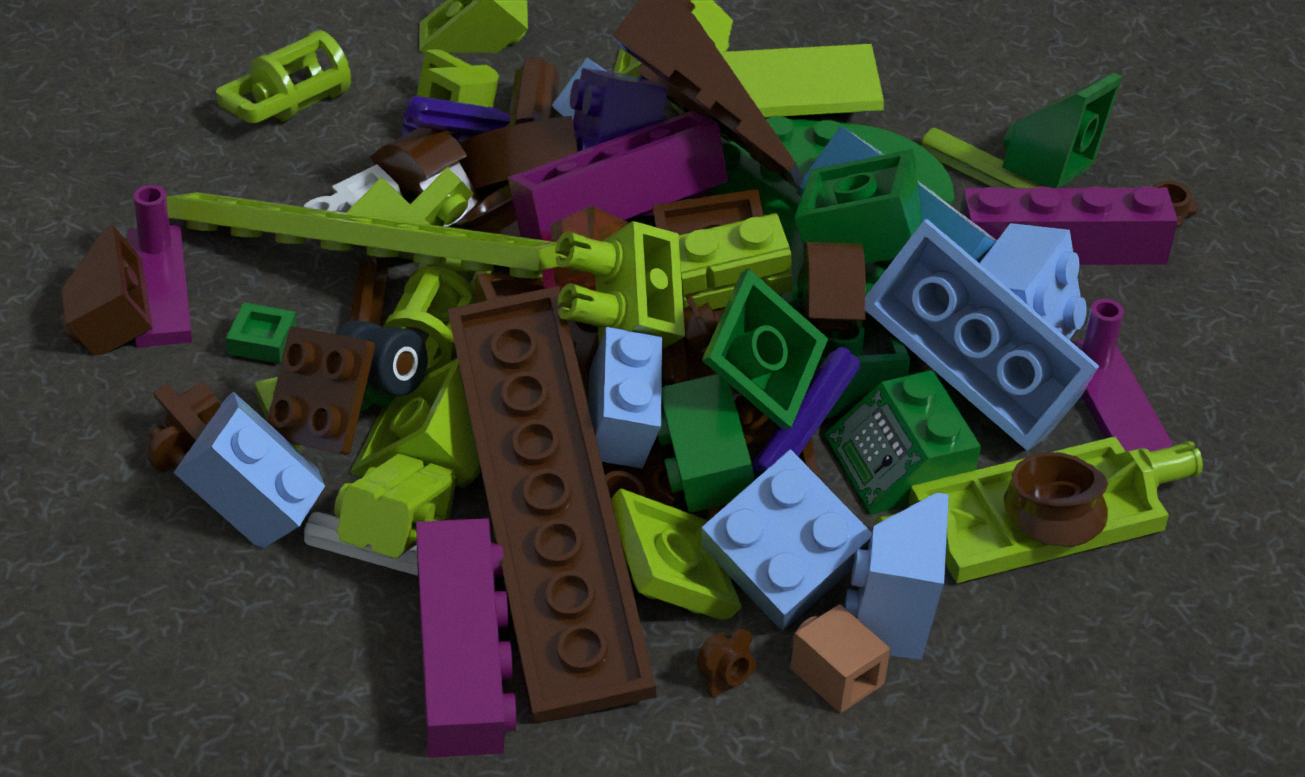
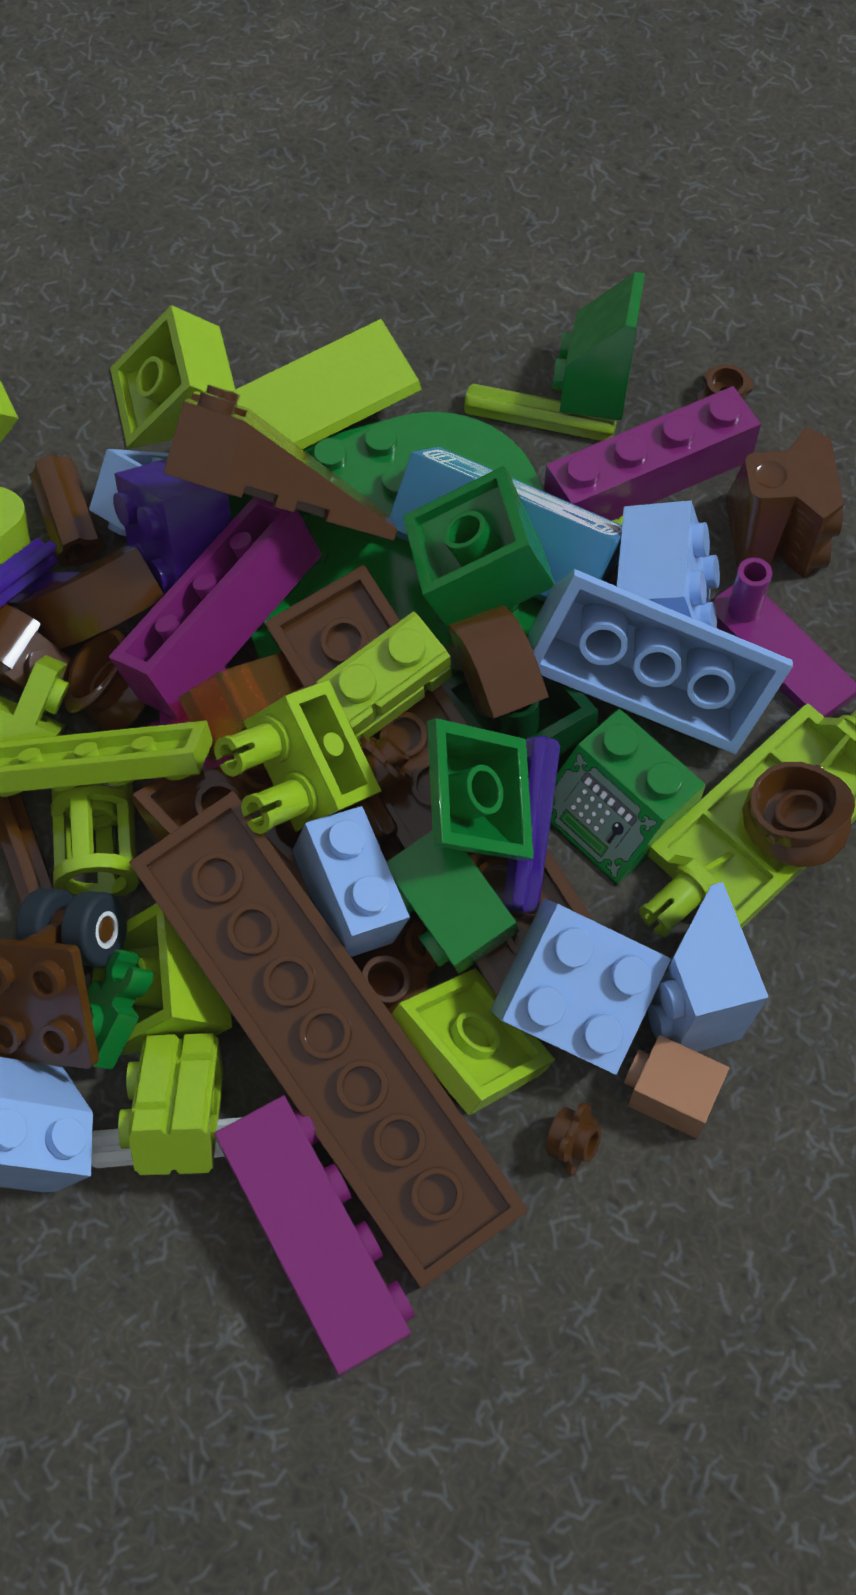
camera: 20 degrees left, 20 degrees up
none -> green plate [87,949,154,1070]
none -> reddish brown piece [726,427,844,578]

